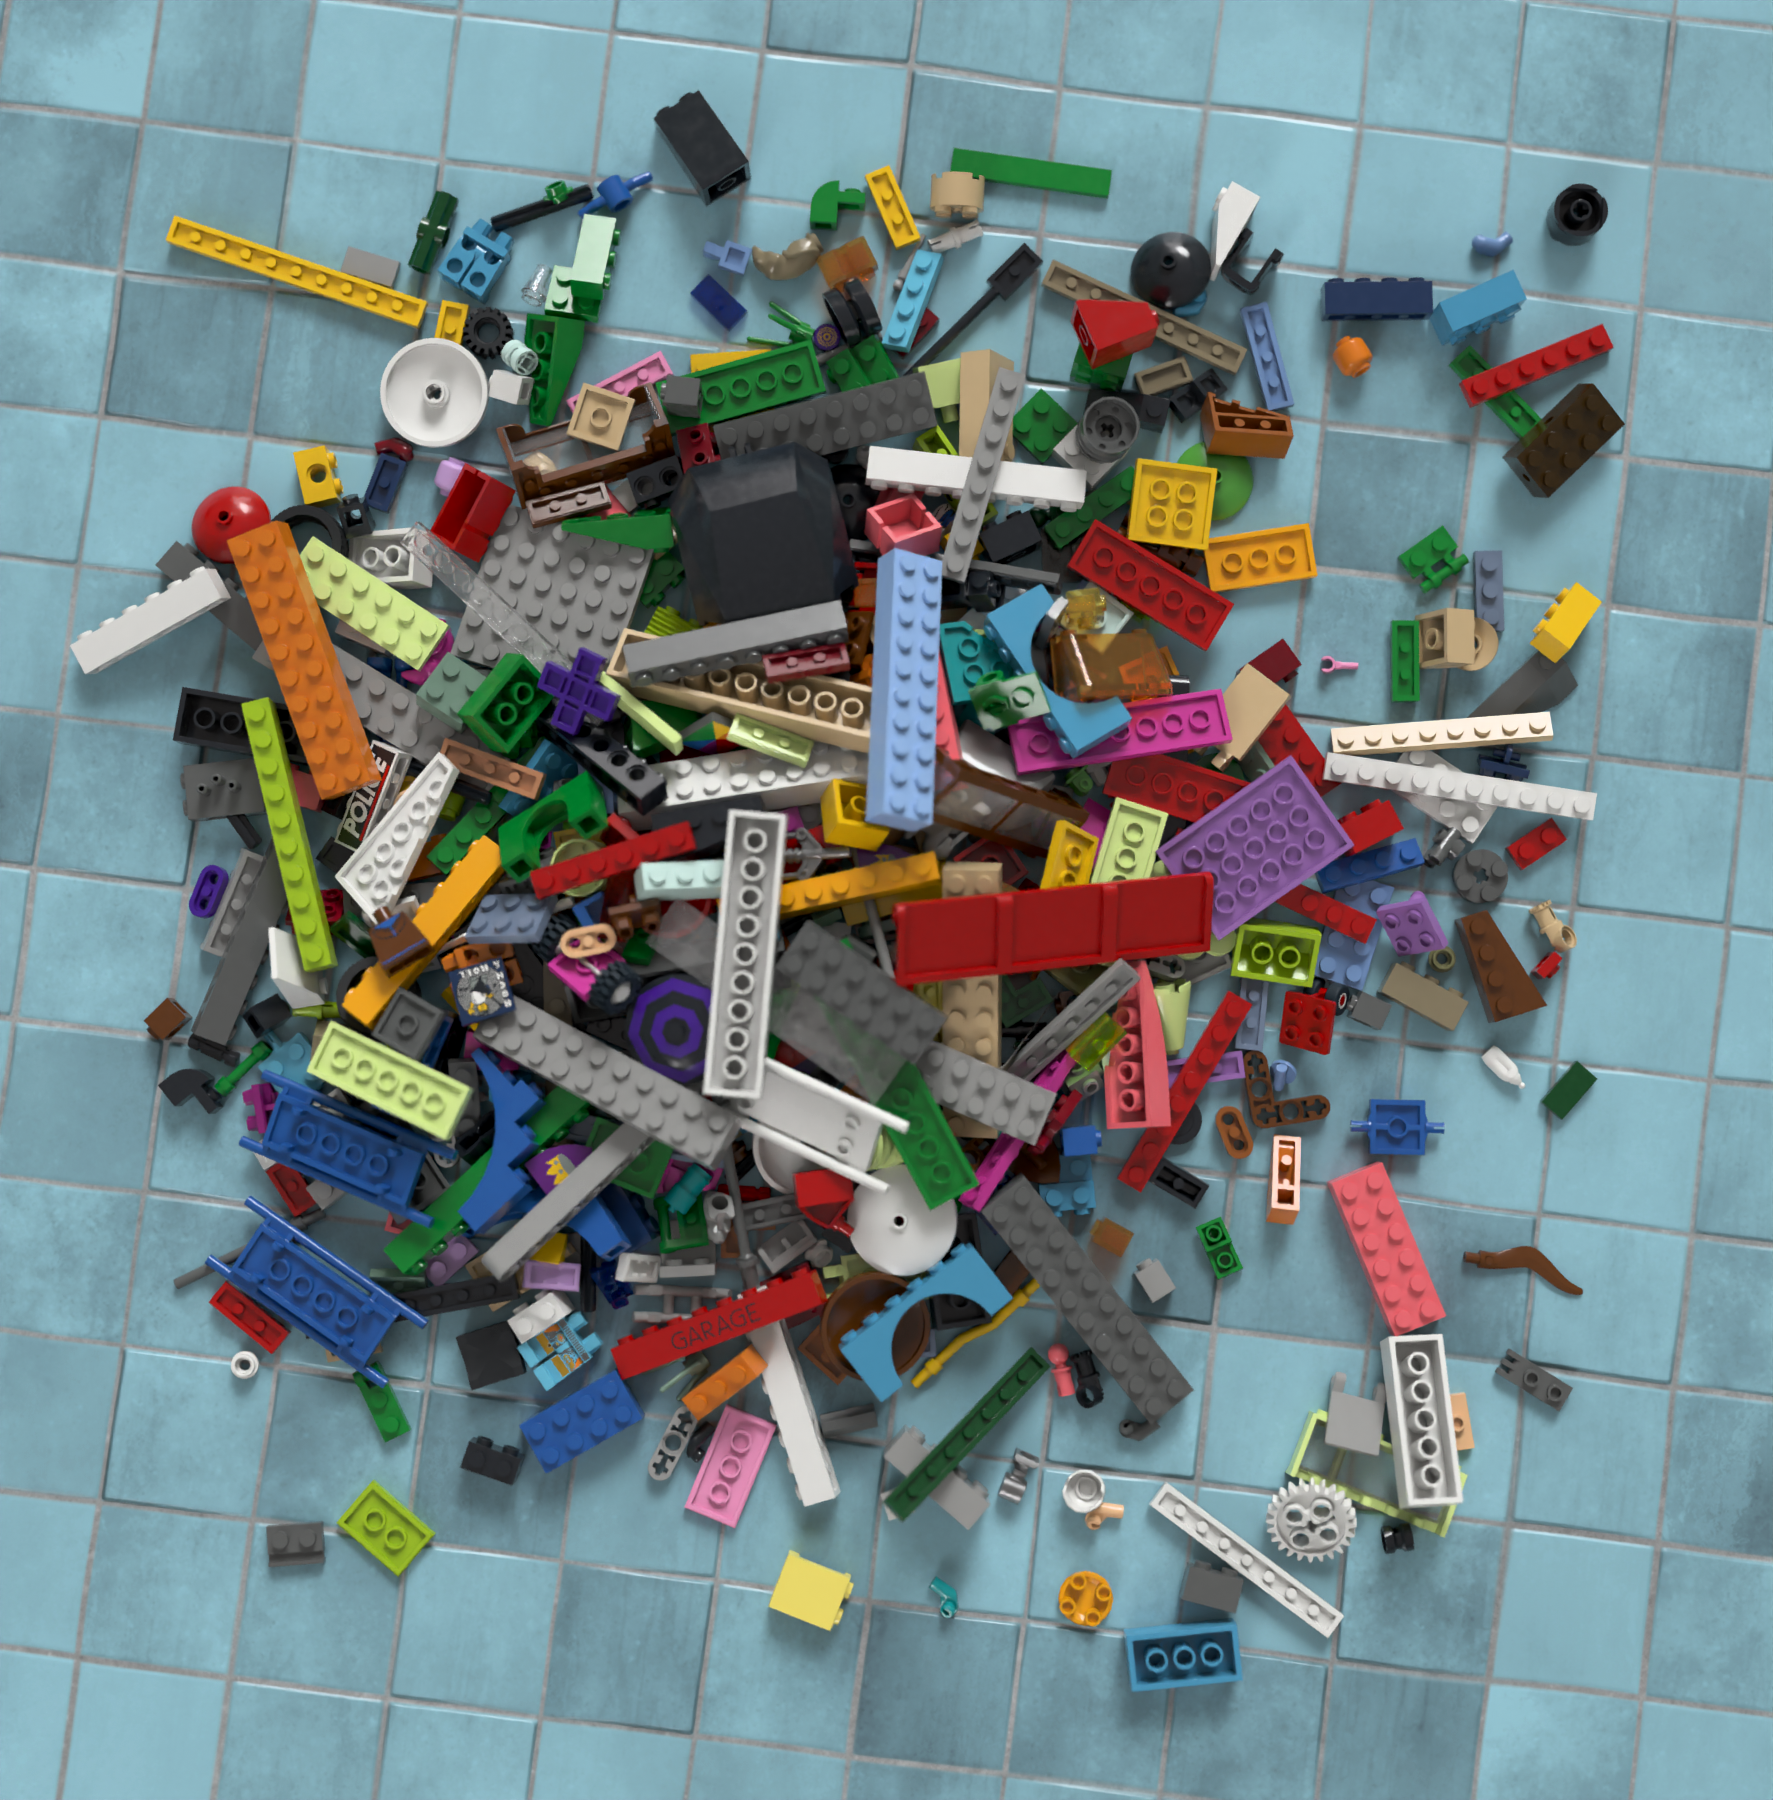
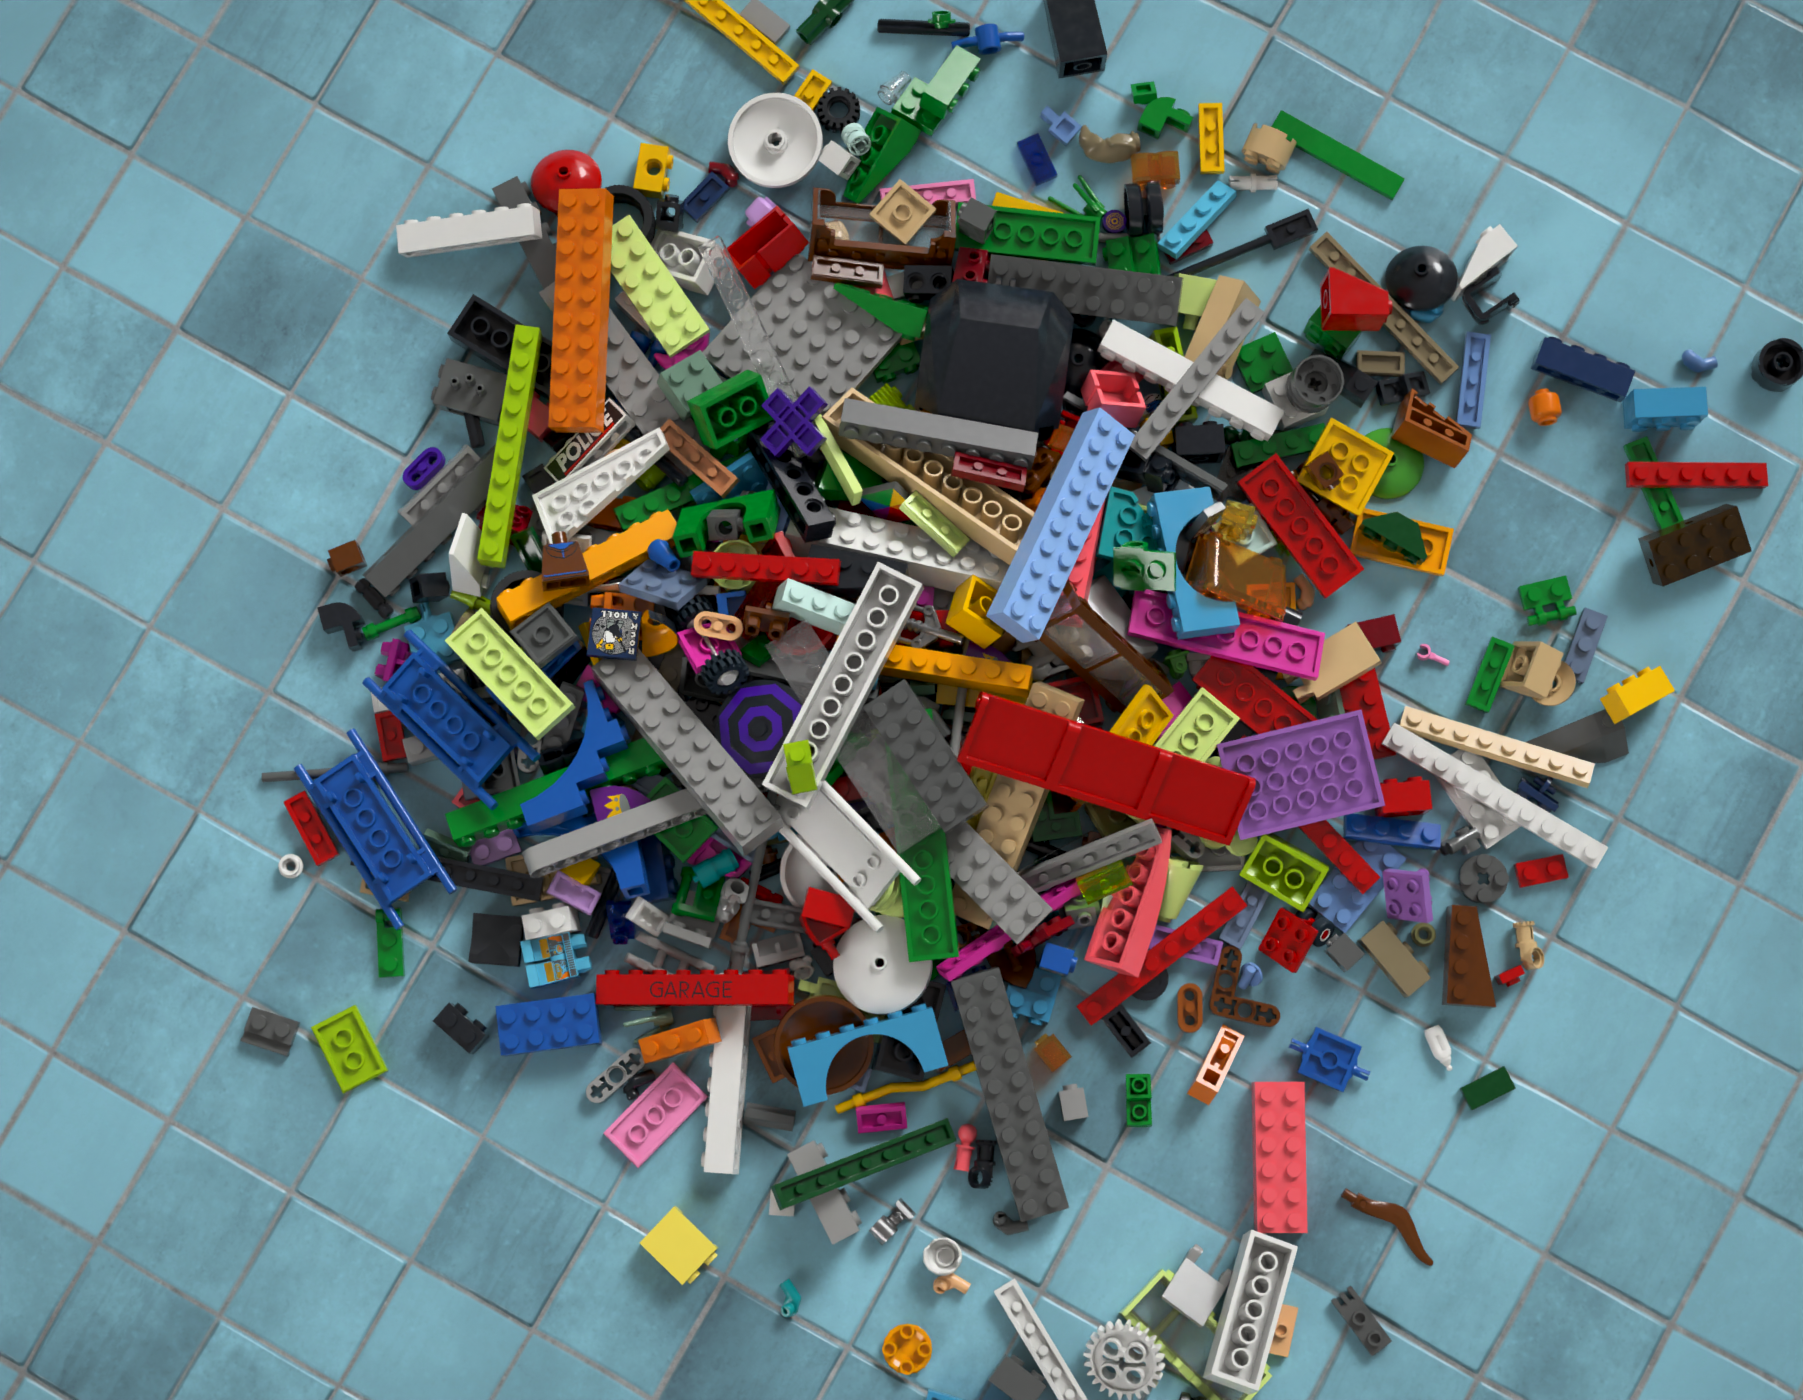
camera: 25 degrees right, 5 degrees down
dark azure hips [437,219,514,305] -> none
light grey piece [893,234,926,292] -> none
none -> light orange piece [641,610,678,657]
none -> blue cone [647,539,680,572]
none -> dark grey brick [707,509,745,541]
none -> lime slope [783,740,818,795]
none -> dark pink plate [856,1102,907,1134]
none -> green plate [1131,81,1157,105]
none -> light nougat arm [1293,573,1315,610]
none -> reddish brown brick [1303,451,1344,491]
none -> dark green slope [1358,512,1427,565]

